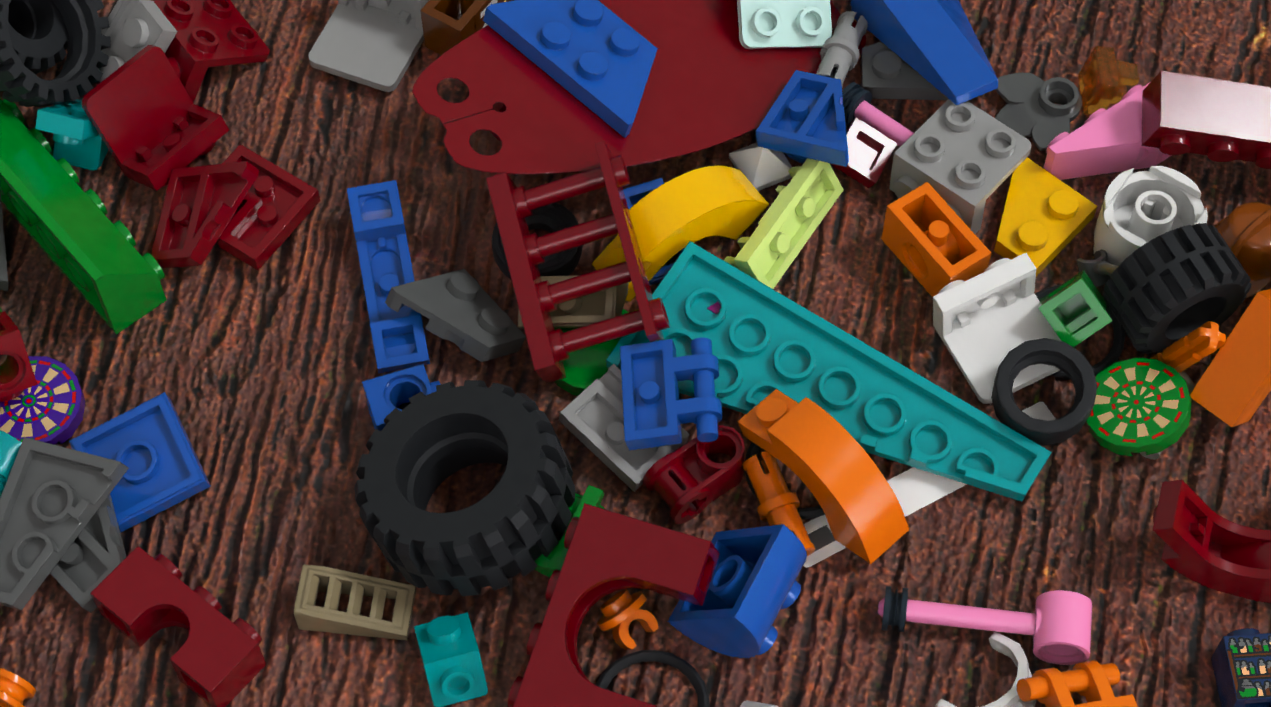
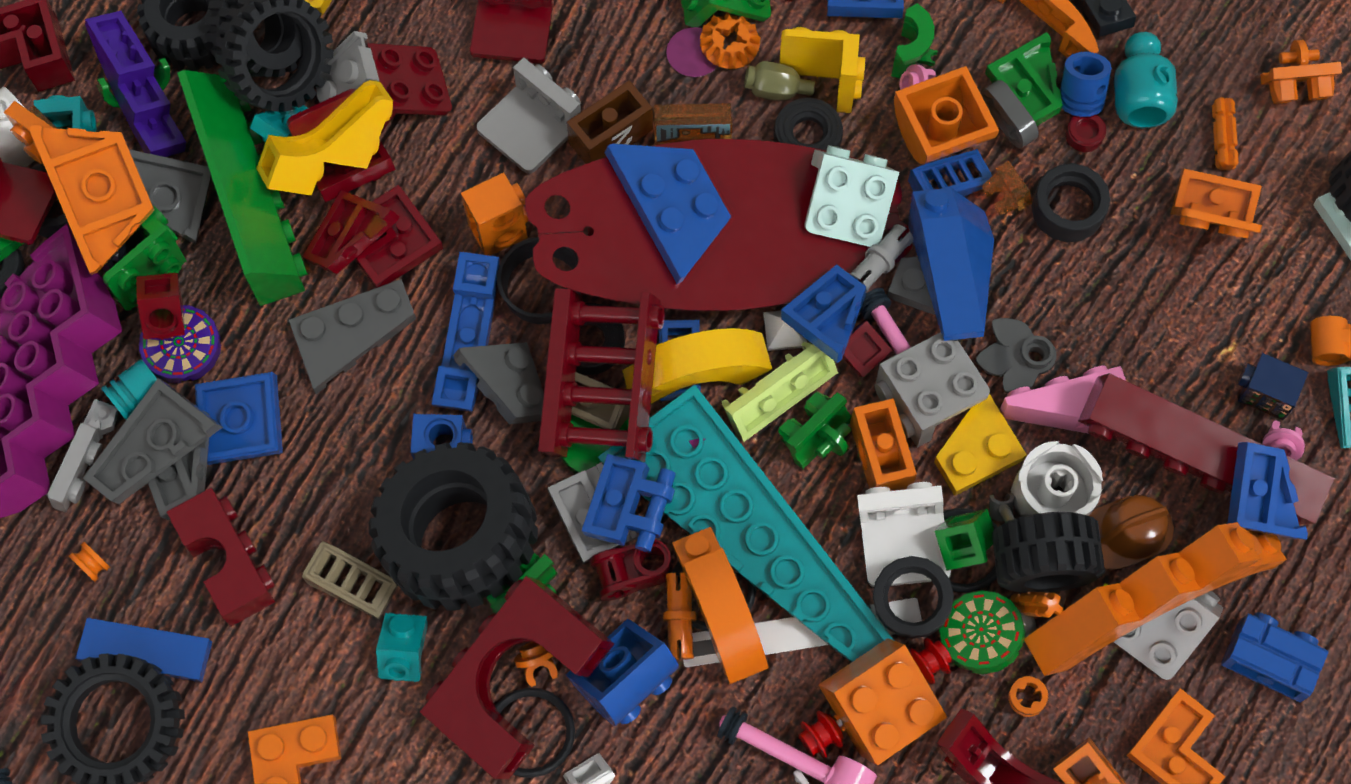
camera: 20 degrees right, 10 degrees up
clear orange tile [1078,46,1140,115] -> none
none -> yellow arch [256,80,393,196]
none -> dark grey wing [289,279,416,394]
none -> orange brick [461,172,529,256]
none -> black tyre [497,237,581,324]
none -> green hips [778,391,852,469]
none -> orange brick [798,638,952,766]
none -> orange bush [1008,676,1048,717]

